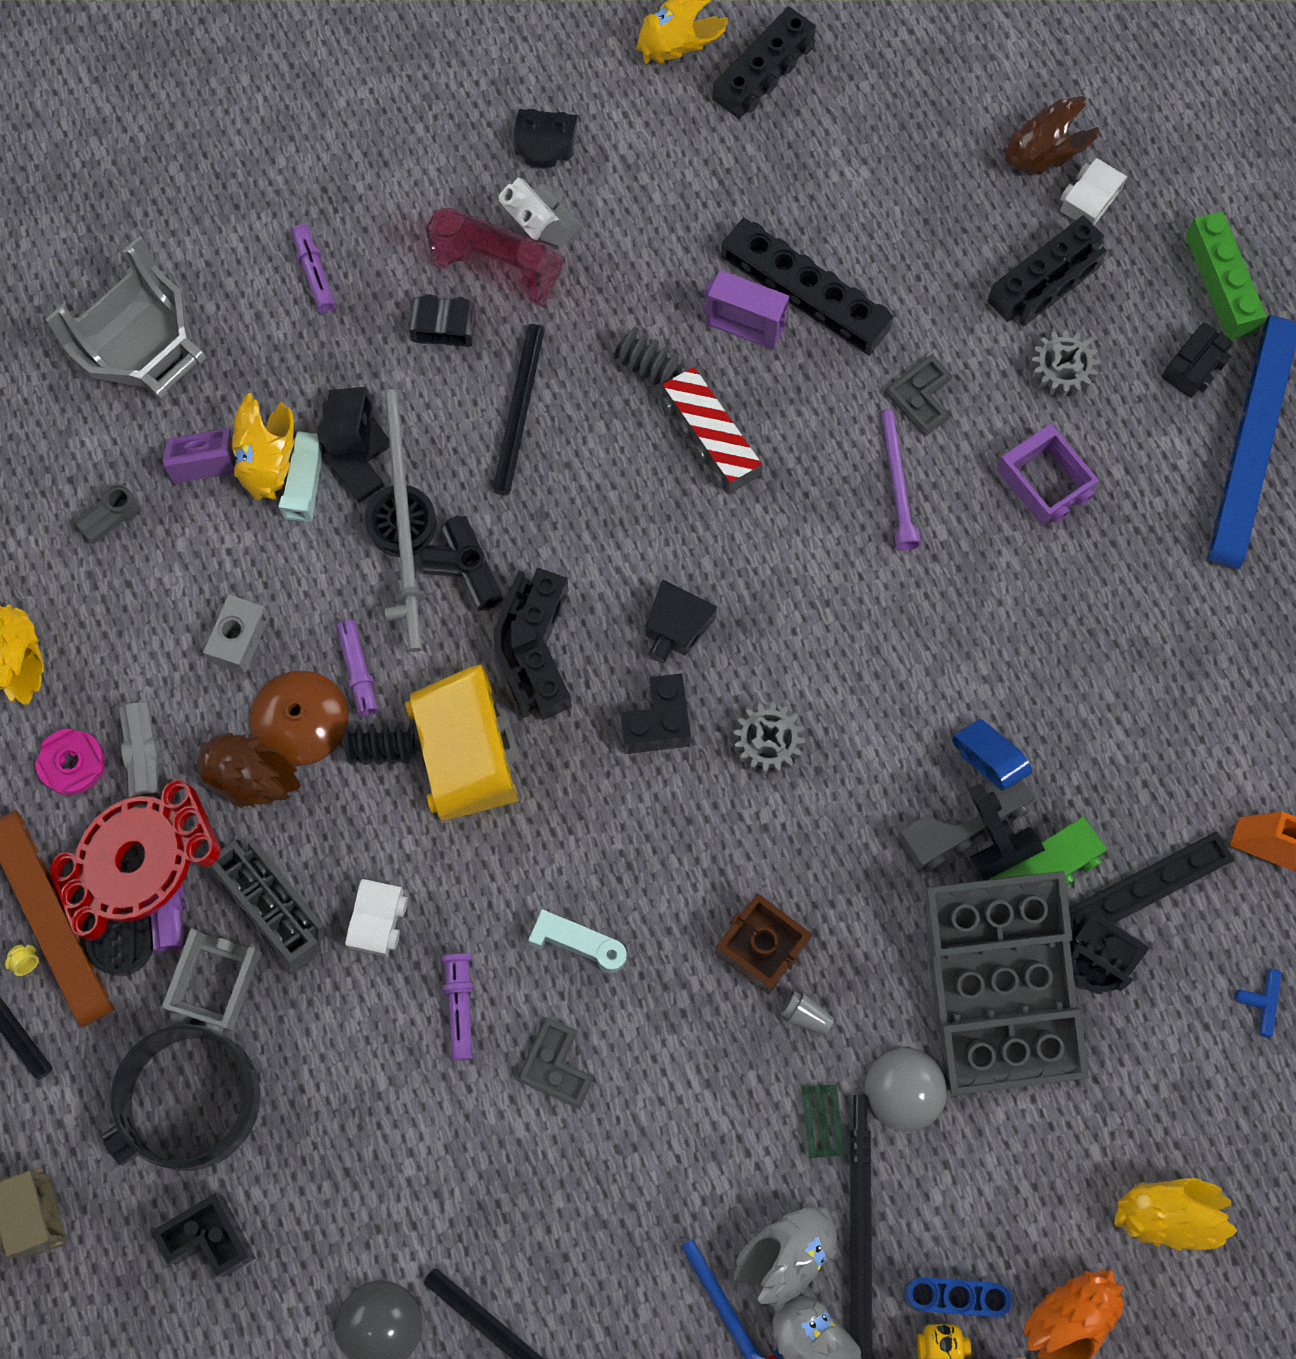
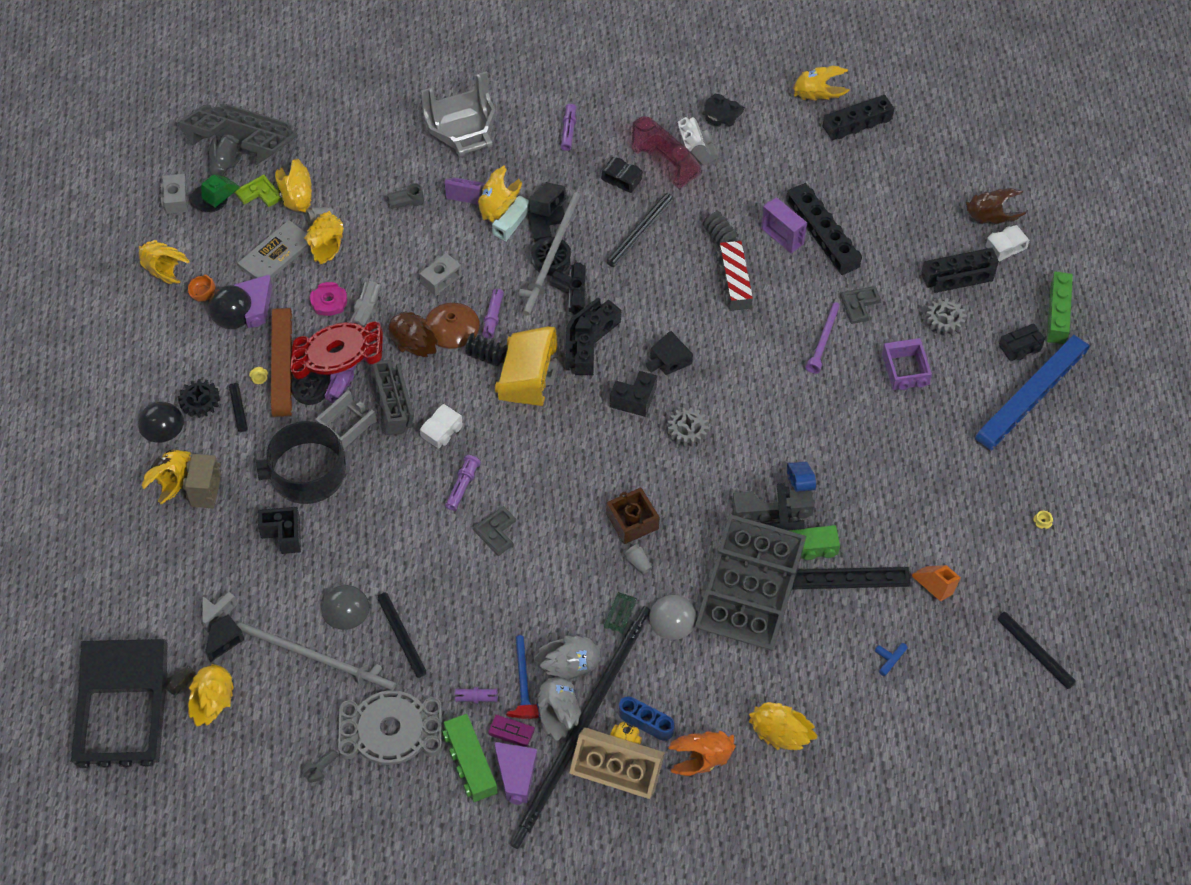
camera: 25 degrees right, 15 degrees down
light aqua leg [528,909,627,973] -> none
black slope [1070,908,1150,994] -> none

